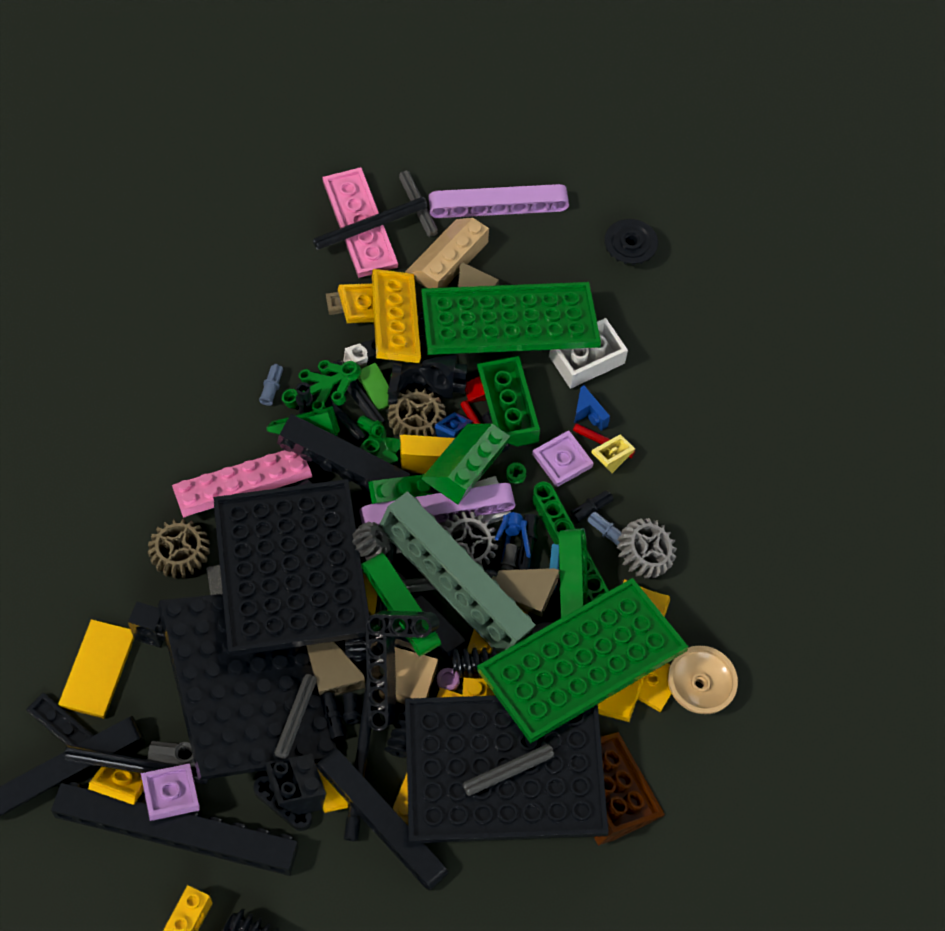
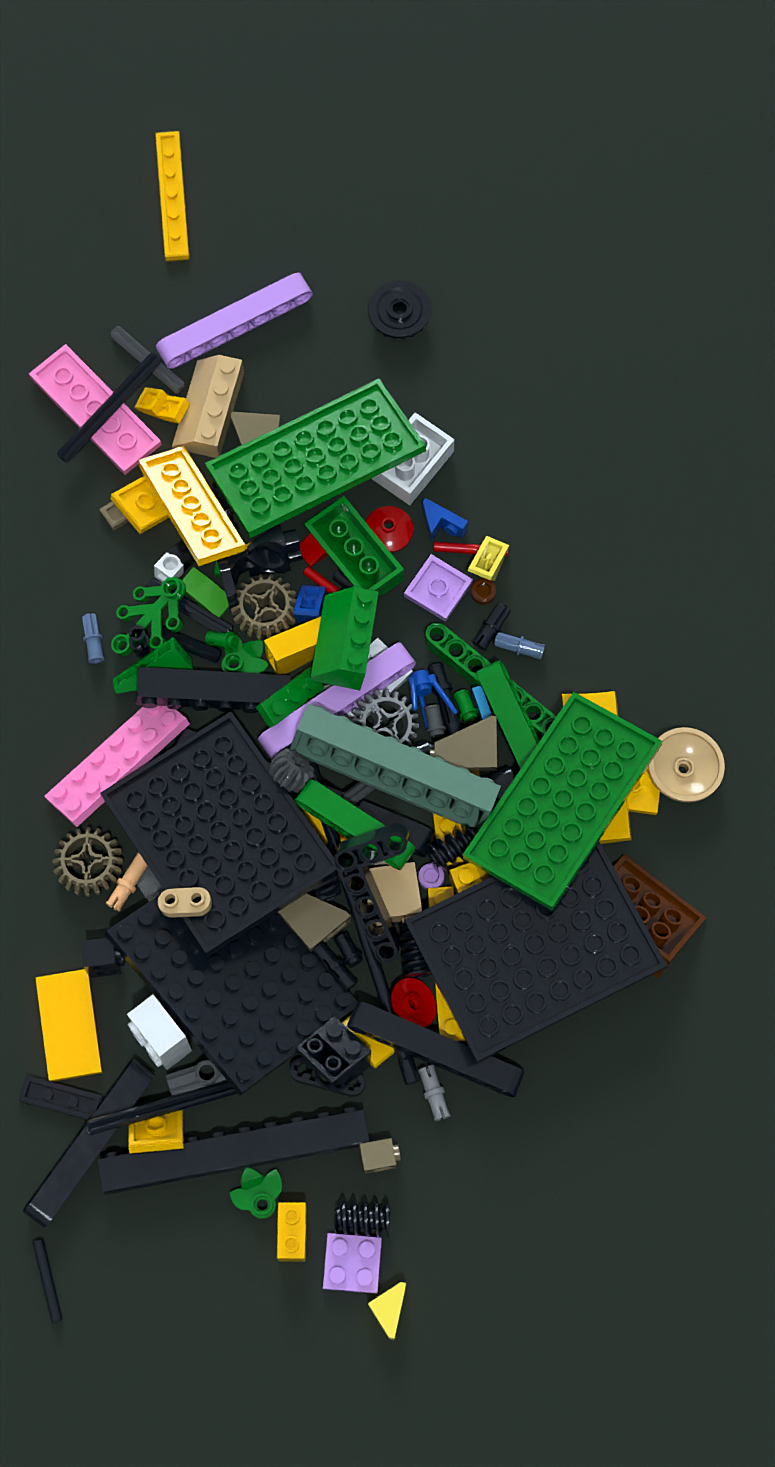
camera: 20 degrees left, 10 degrees up
lavender plate [141,763,199,821] -> none
dark grey axle [275,674,317,759] -> none
dark grey axle [463,744,554,796] -> none
green bush [506,462,526,484] -> none
light grey gear [617,518,677,579] -> none
none -> light nougat pin [105,853,147,912]
none -> white brick [127,995,192,1070]
none -> yellow slope [135,387,190,424]
none -> yellow tile [156,131,189,261]
none -> tan plate [158,887,212,917]
none -> green plate [230,1168,282,1219]
none -> dark tan brick [360,1138,401,1174]
none -> red dish [365,506,413,553]
none -> red dish [391,978,437,1028]
none -> light grey pin [418,1065,451,1122]
none -> green pin [453,689,479,723]
none -> reddish brown tile [471,579,496,605]

